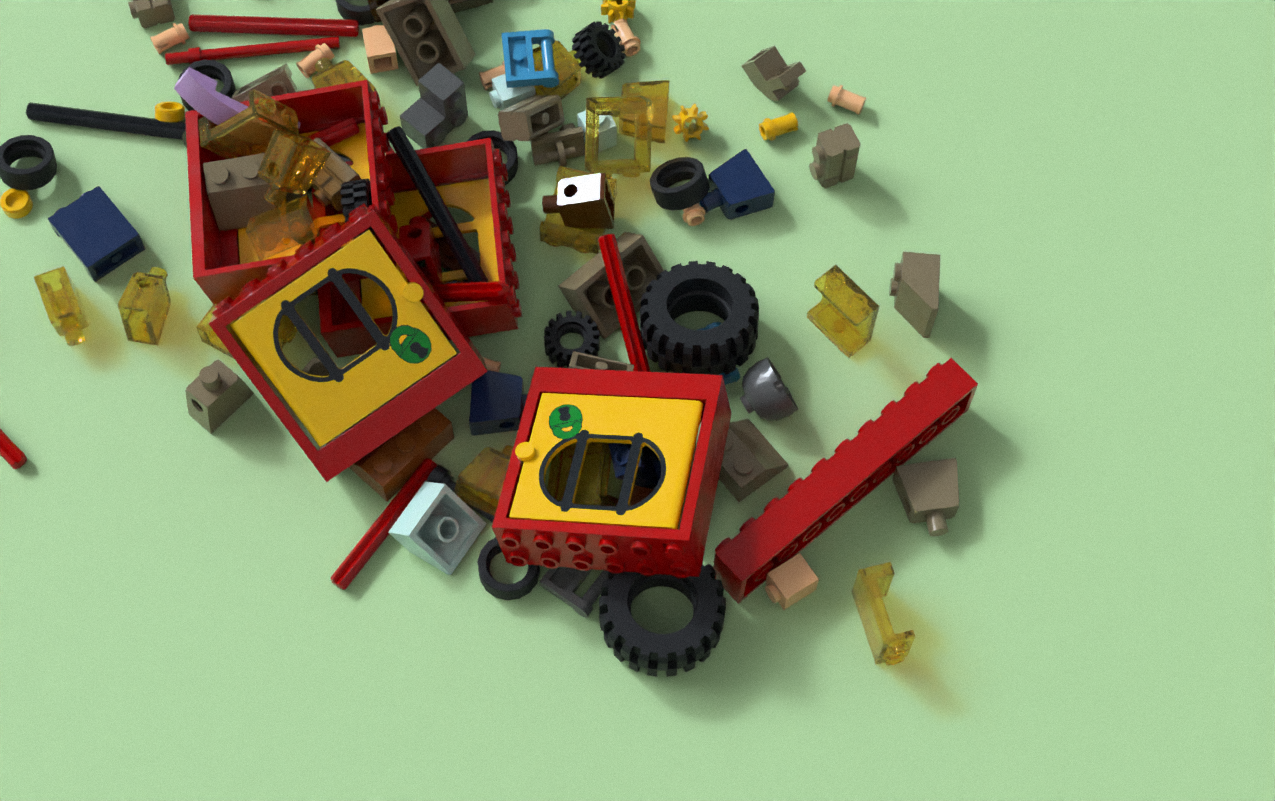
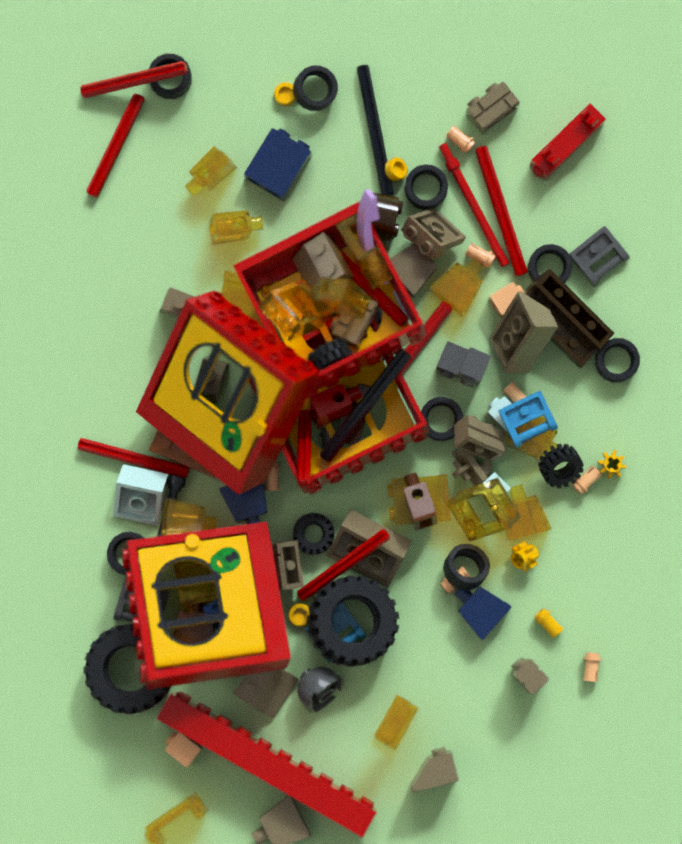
camera: 75 degrees right, 20 degrees up
dark tan brick [741,46,806,101] -> none

